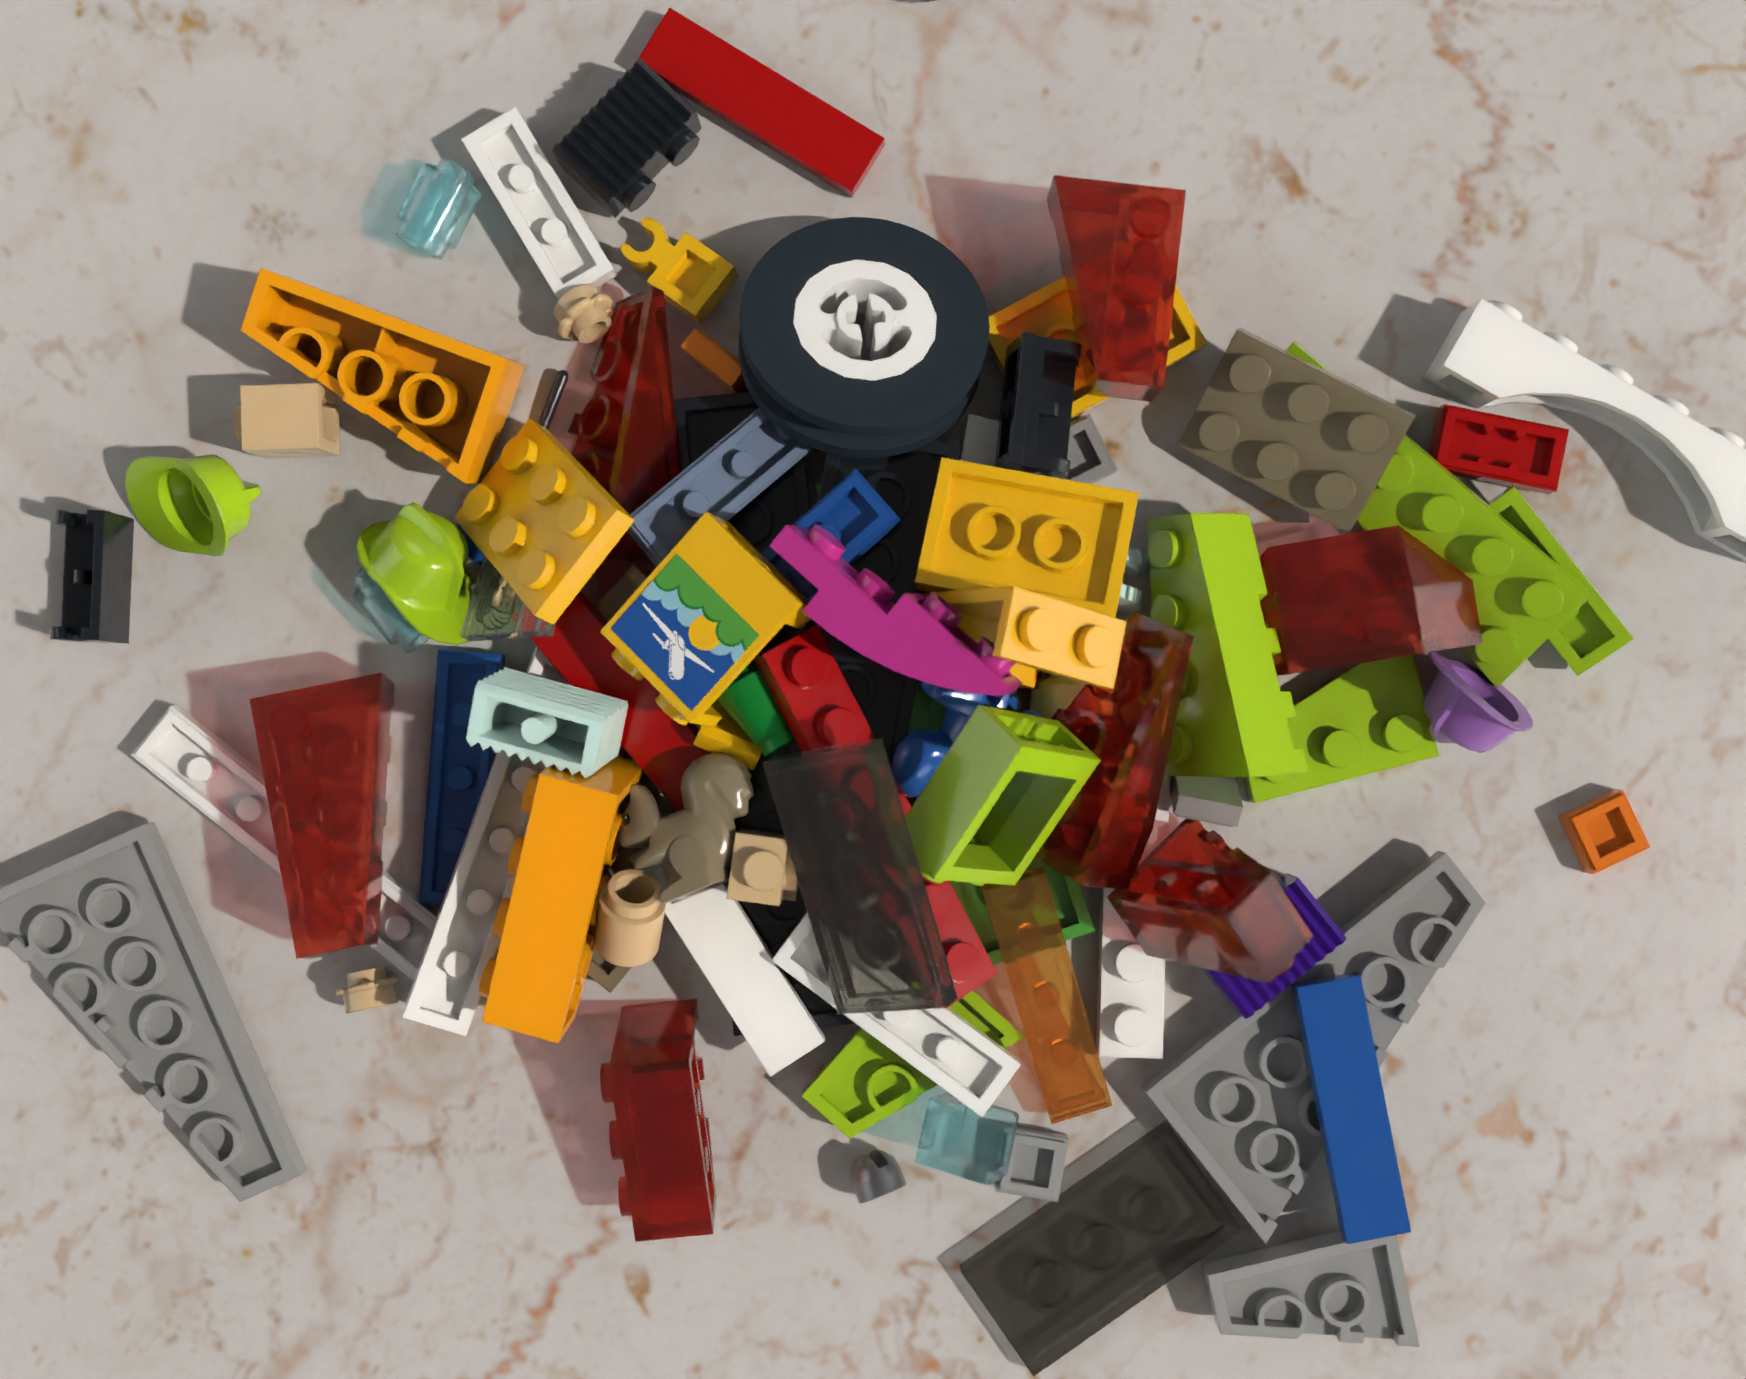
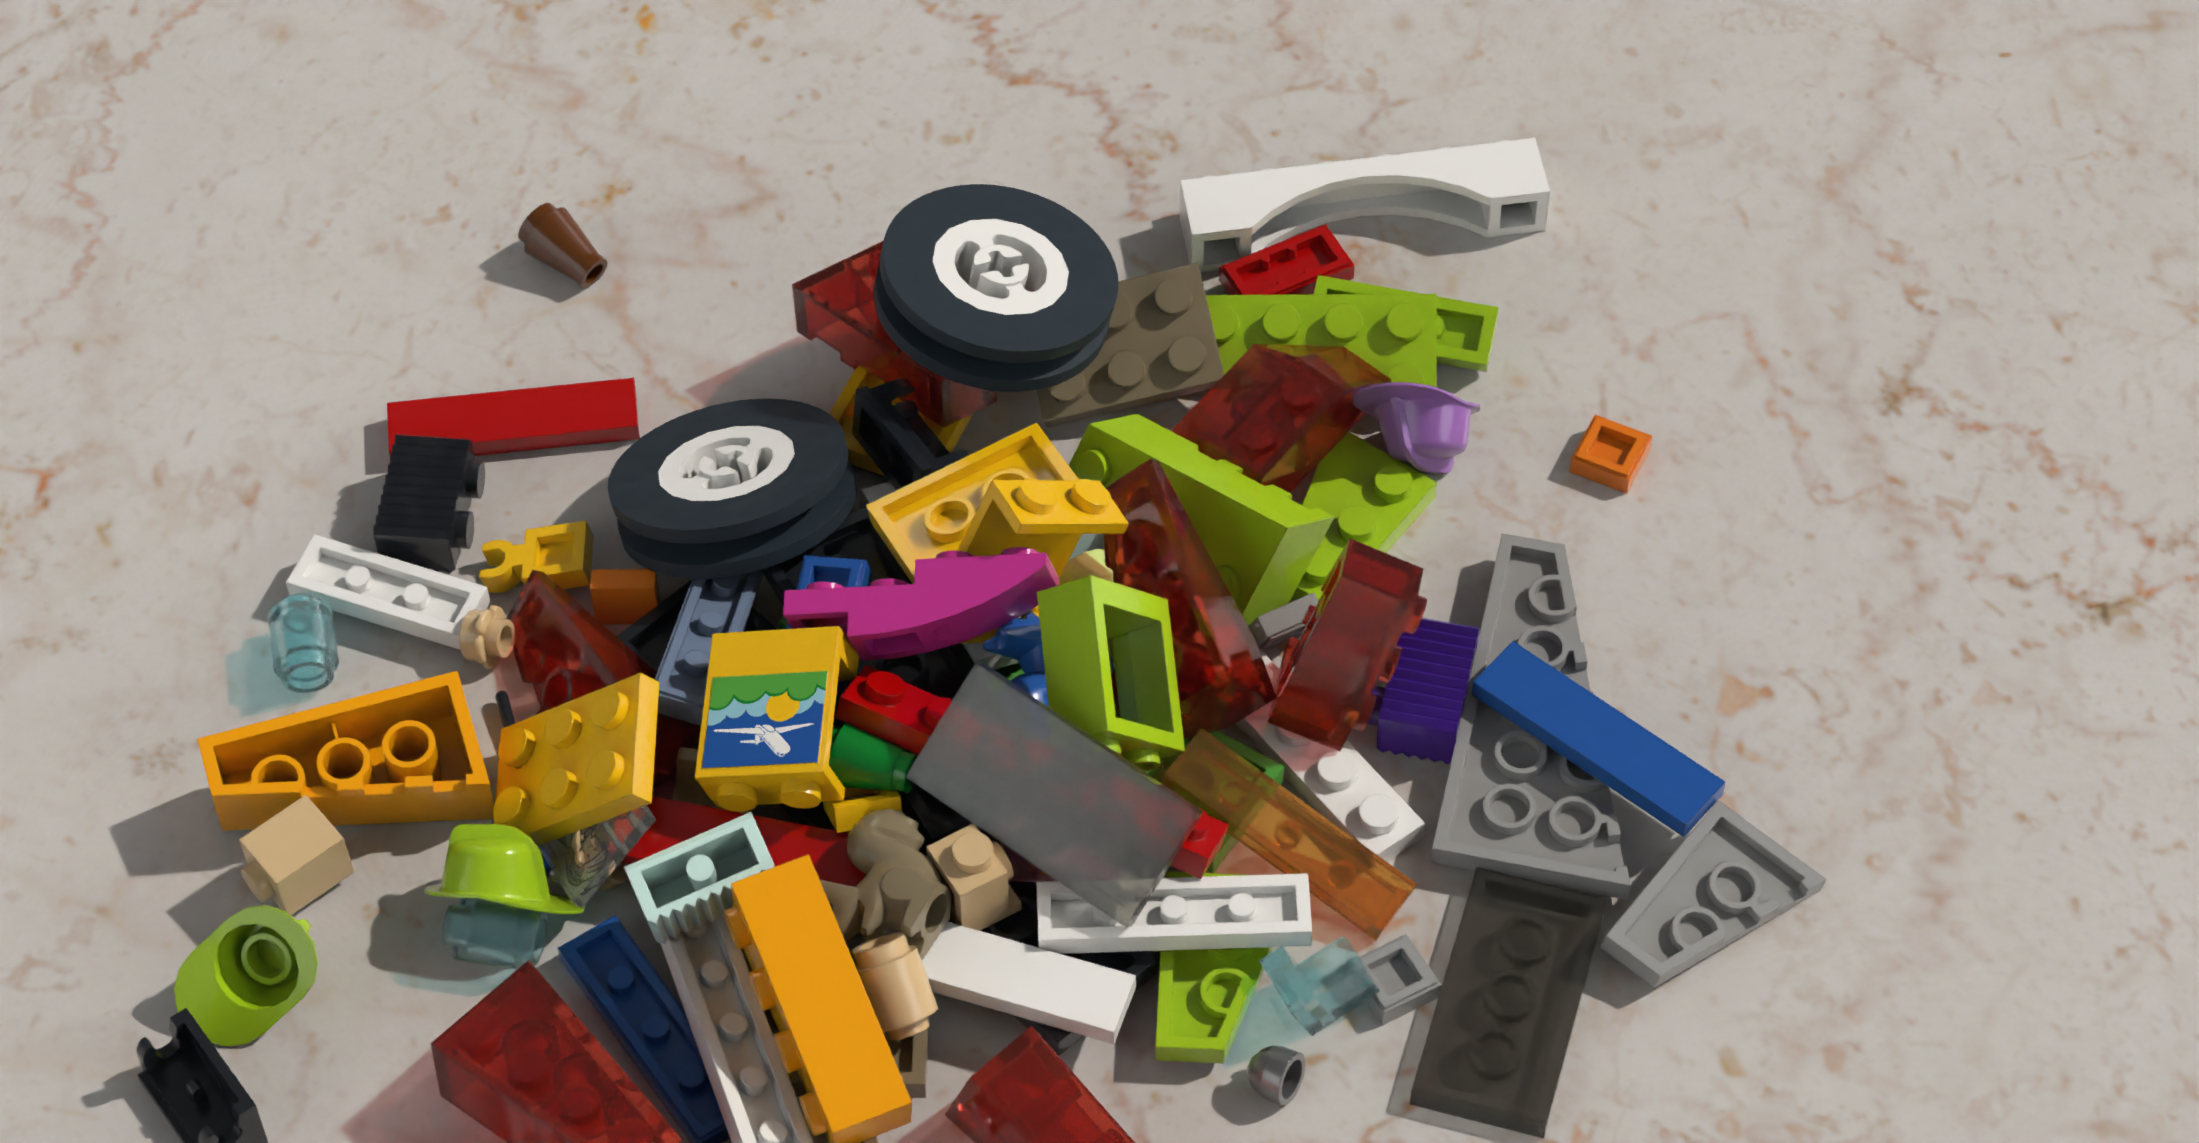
camera: 40 degrees left, 35 degrees down
none -> black wheel [873,184,1119,392]

